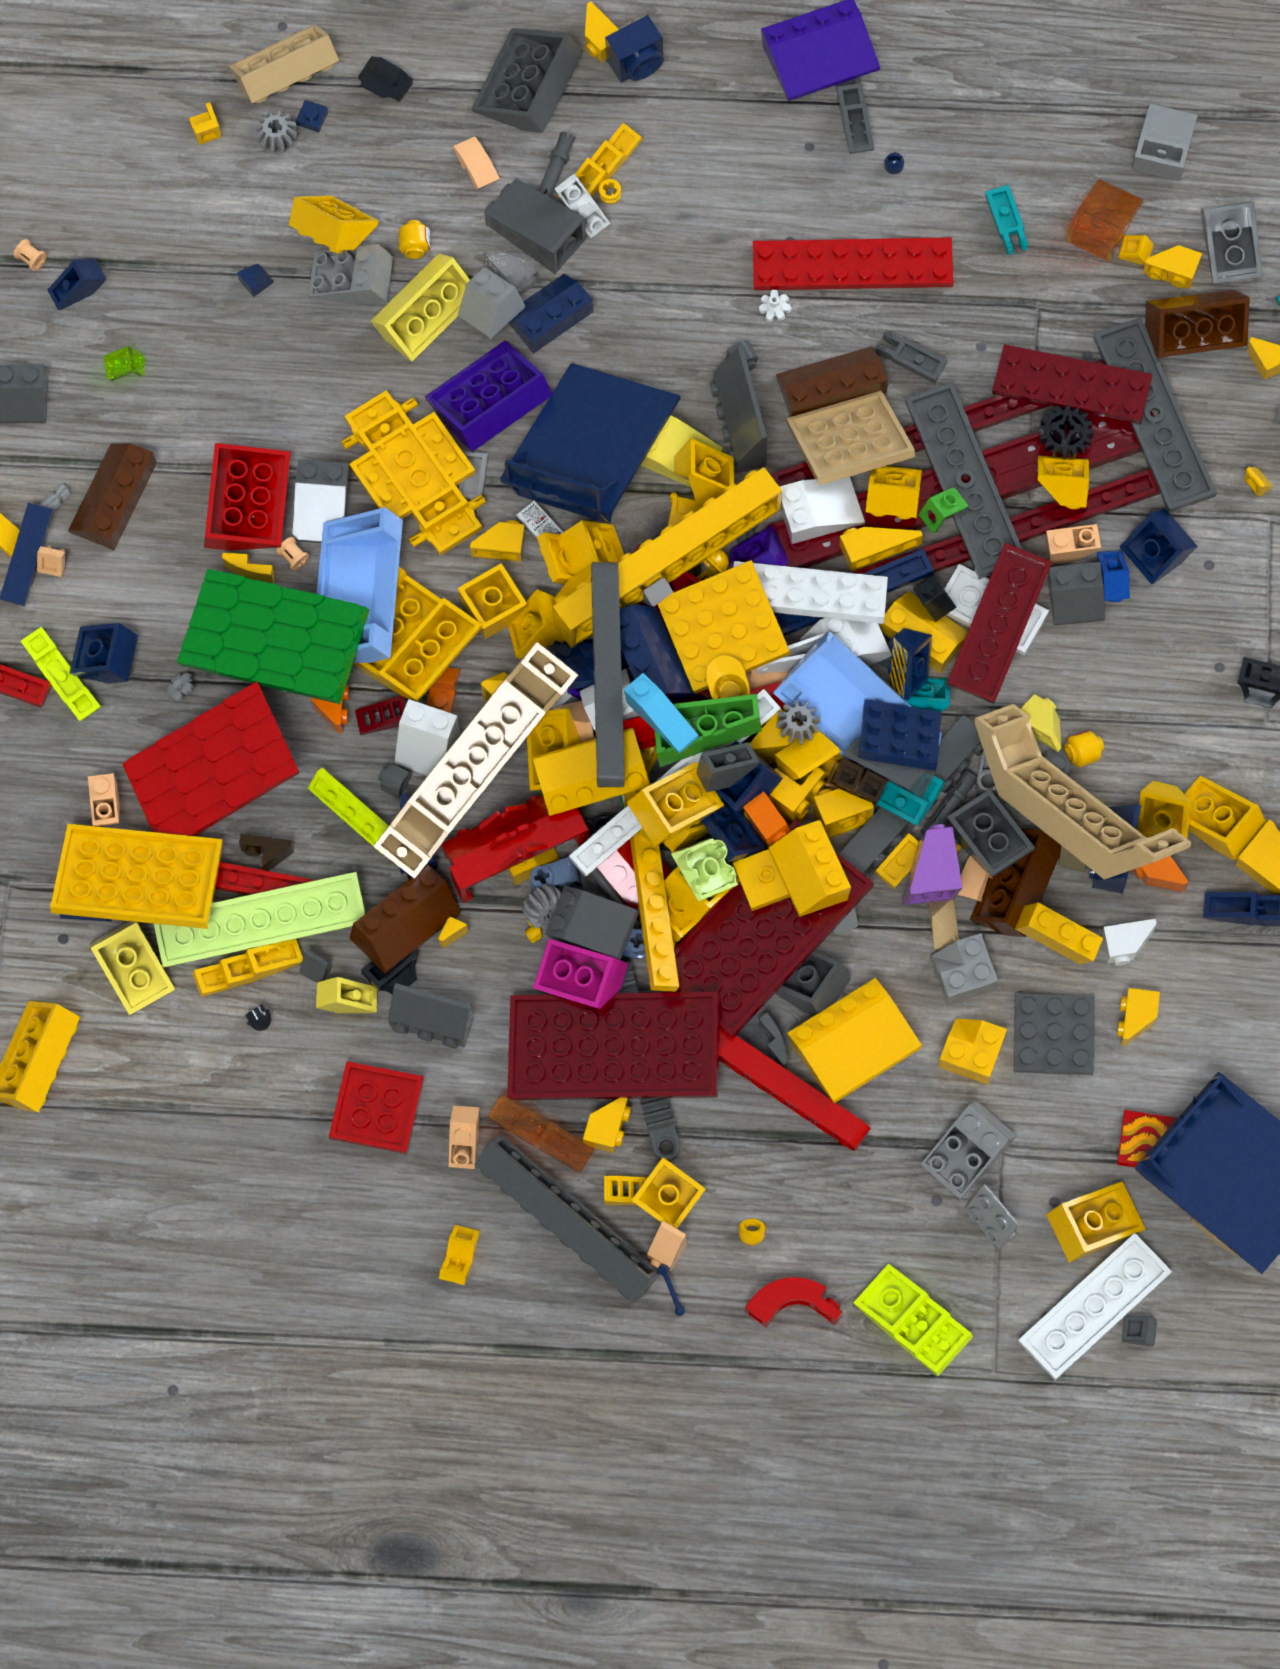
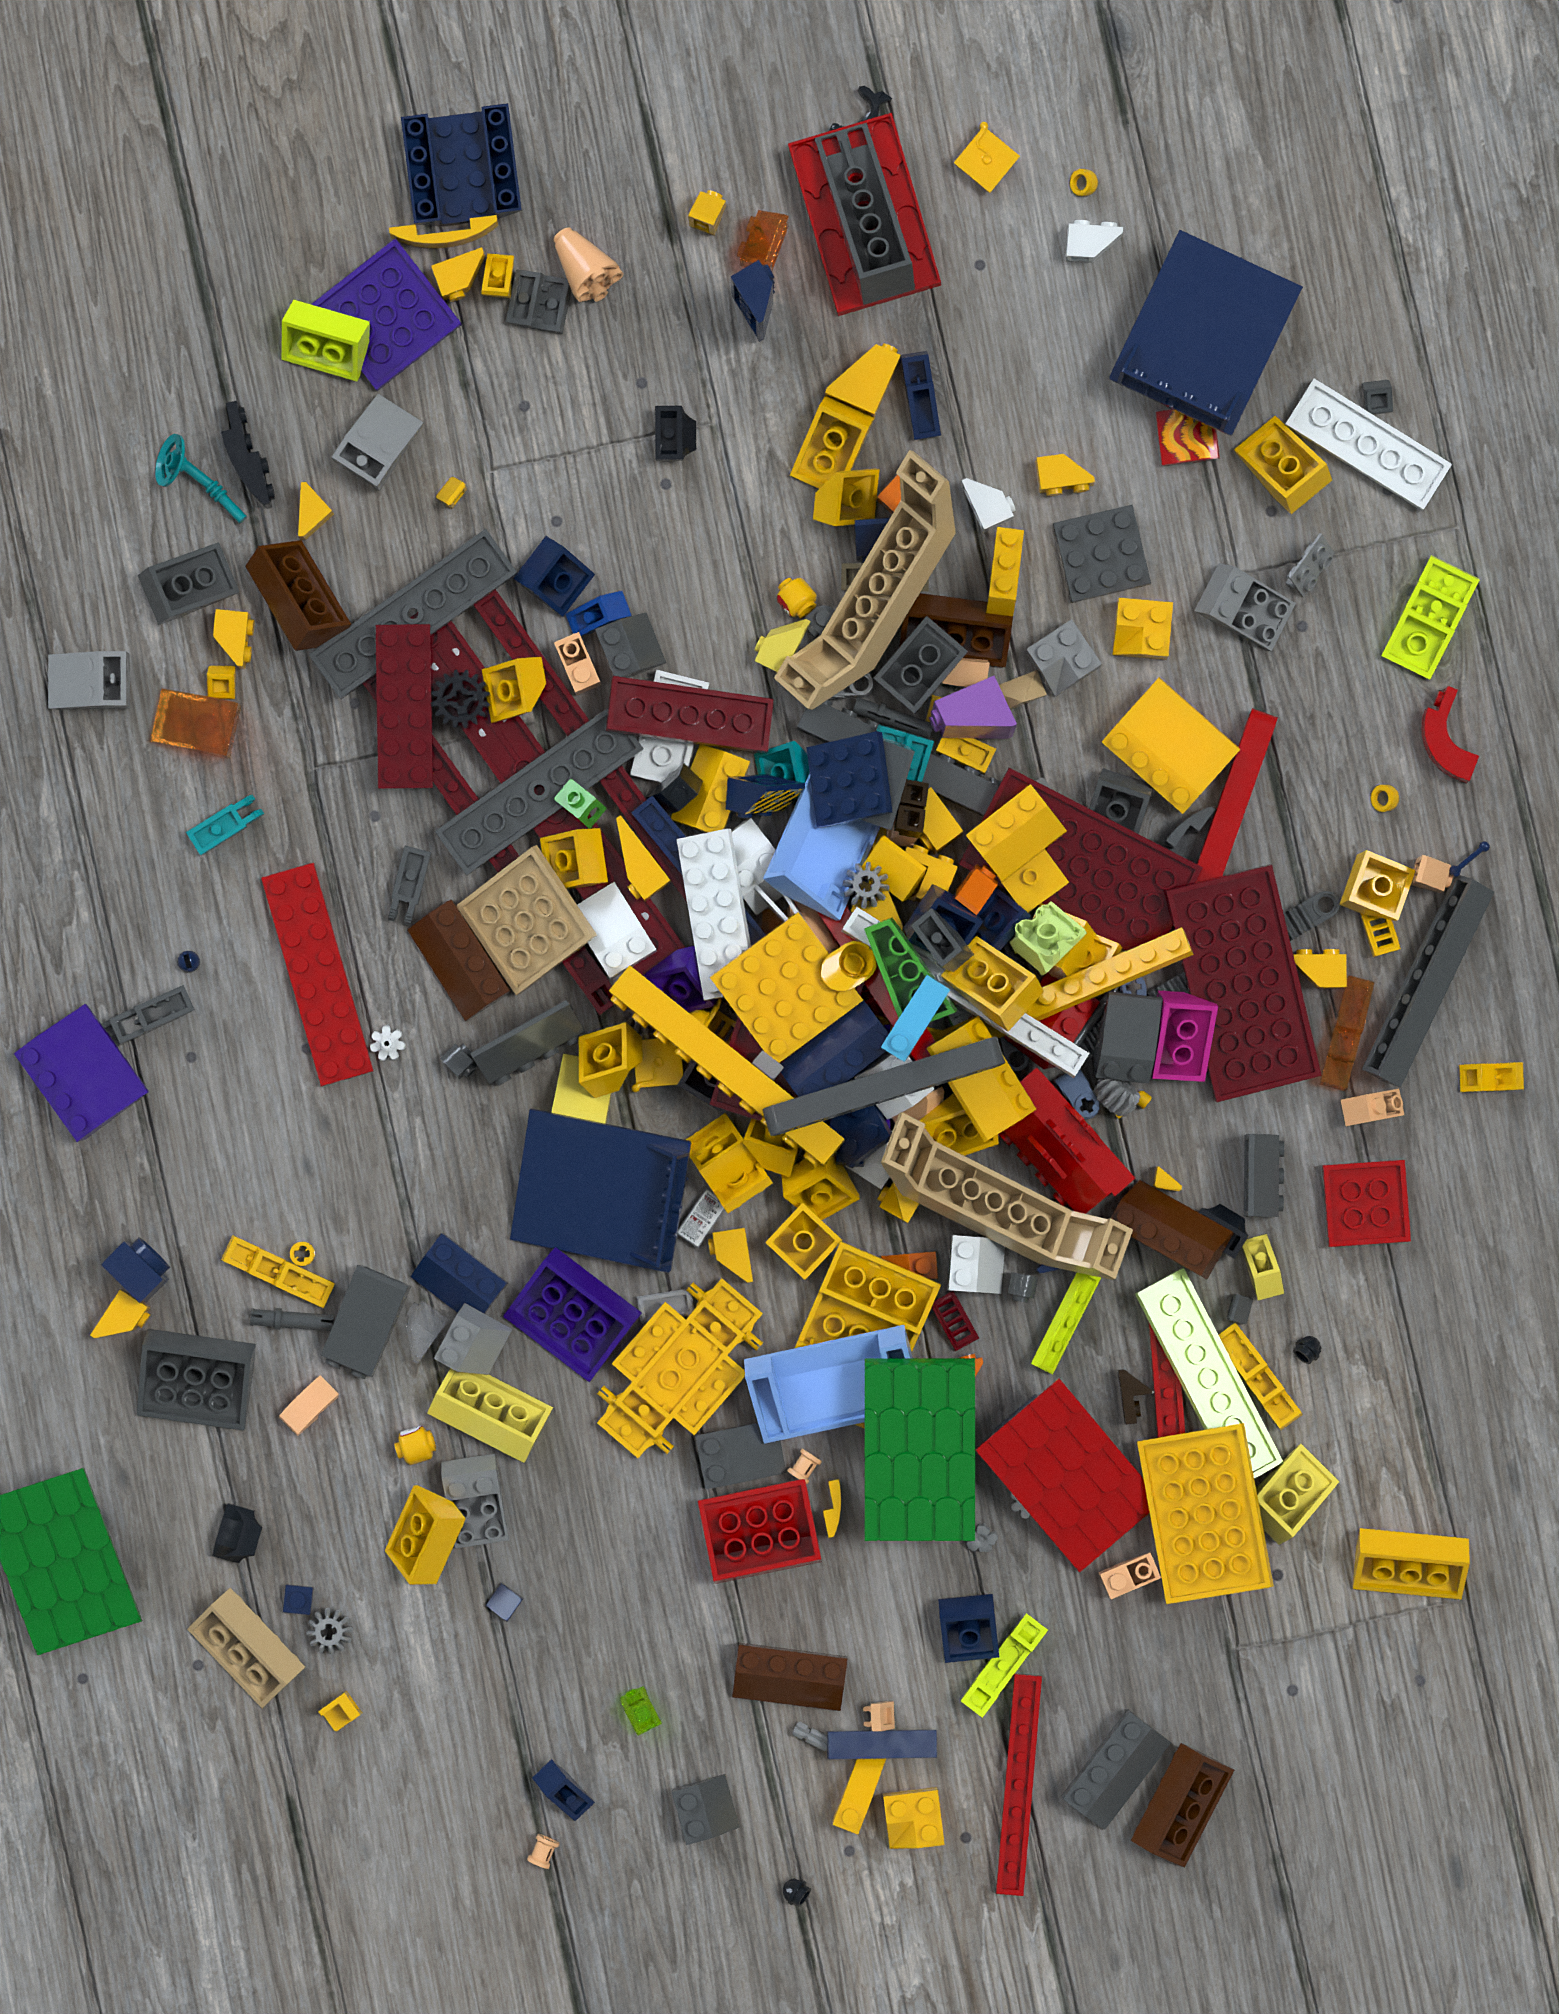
camera: 105 degrees left, 15 degrees up
white slope [555,174,611,238] -> none

